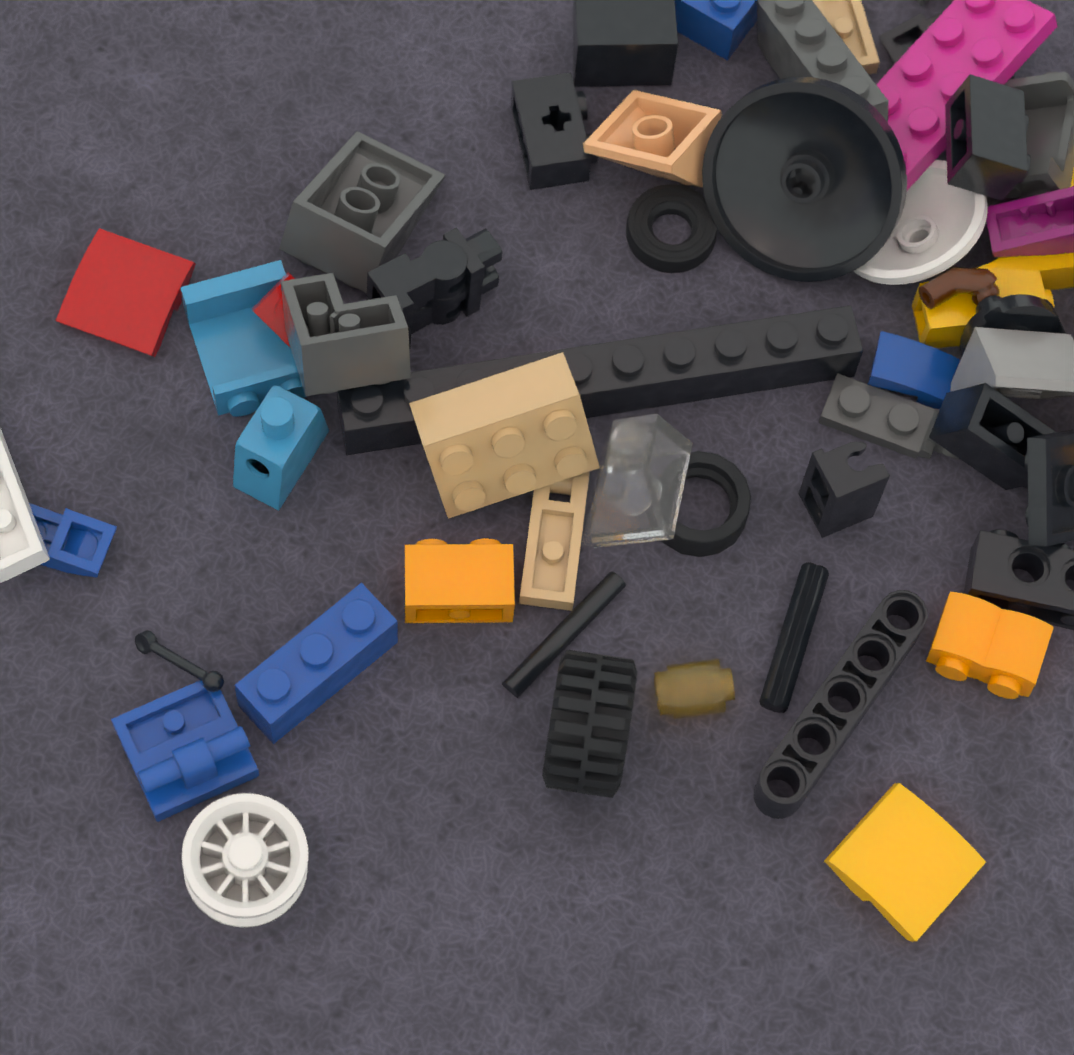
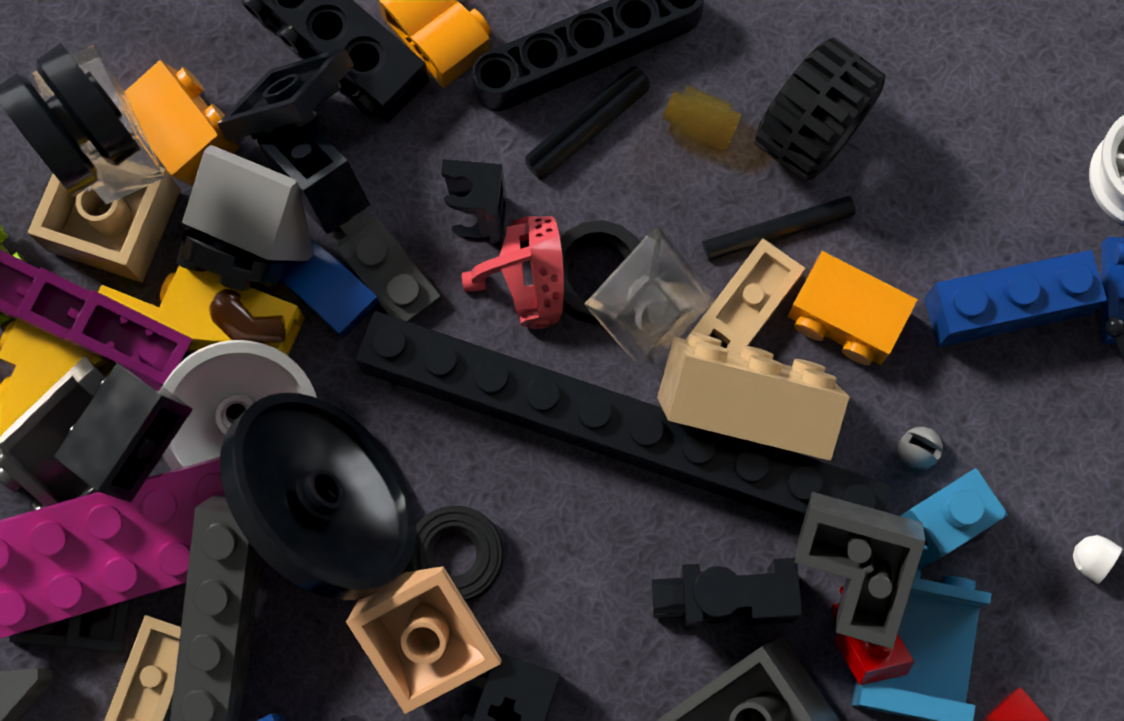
camera: 140 degrees left, 10 degrees up
none -> coral helmet [462,216,564,329]
none -> light grey hinge [898,427,943,470]
none -> white hinge [1073,535,1122,584]

